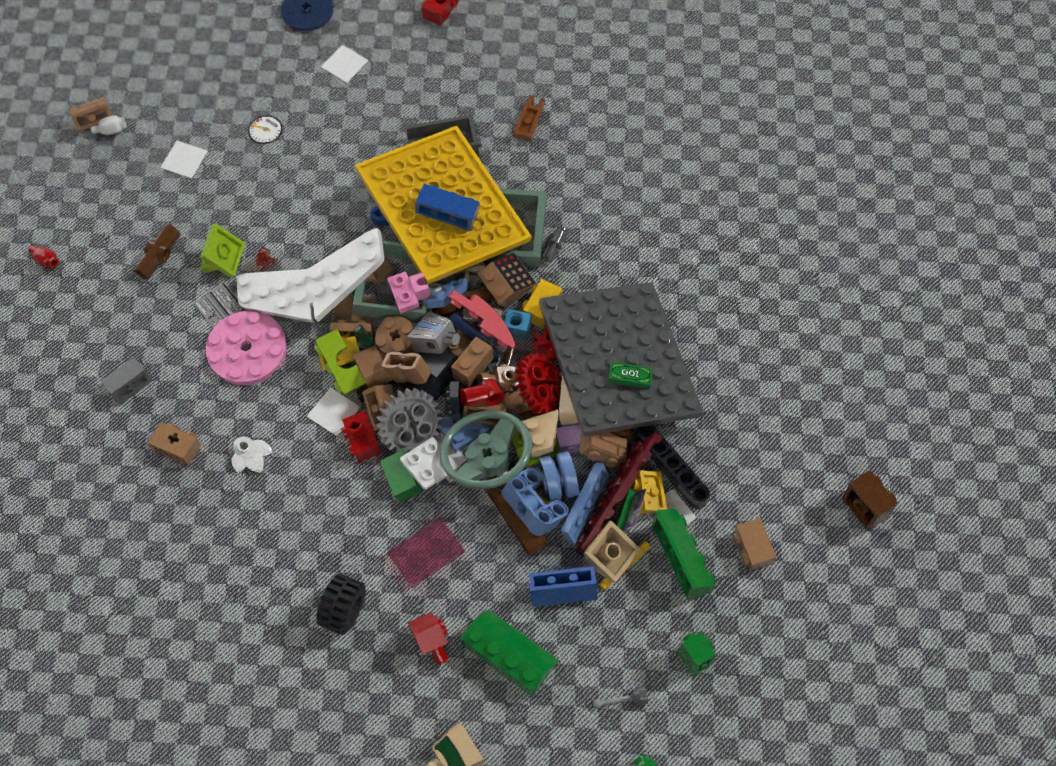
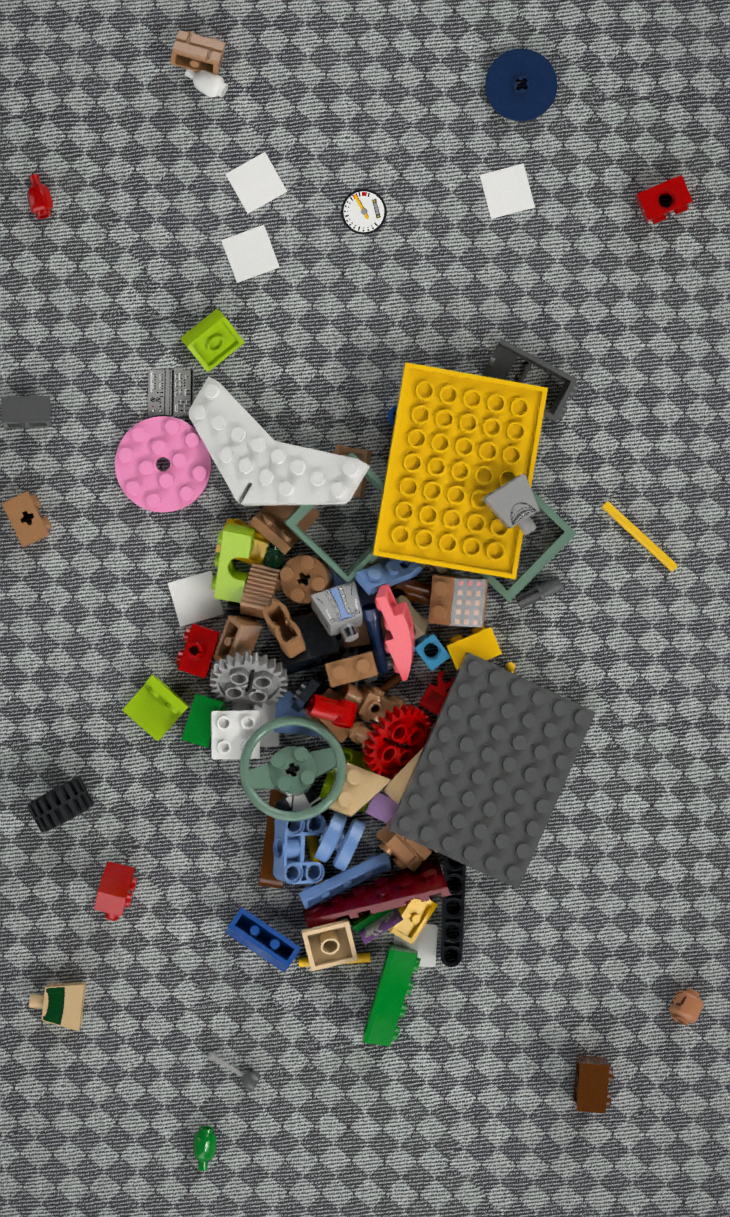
camera: 35 degrees right, 25 degrees up
reddish brown piece [133,224,181,280] -> none
white plate [232,436,273,473] -> none
clear red tile [256,248,276,268] -> none
bright pink plate [387,272,431,314] -> none
clear pink tile [387,517,465,588] -> none
blue brick [415,183,480,231] -> none
green slope [460,609,559,697] -> none
dark orange hinge [513,95,545,141] -> none
green tile [608,361,652,389] -> none
green brick [678,632,716,677] -> none
medium nougat brick [732,518,777,571] -> none
none -> lime bracket [123,674,190,741]
none -> white sticker [221,225,279,283]
none -> light grey torso [481,474,539,535]
none -> yellow bar [601,500,678,572]
none -> nougat head [668,988,704,1026]

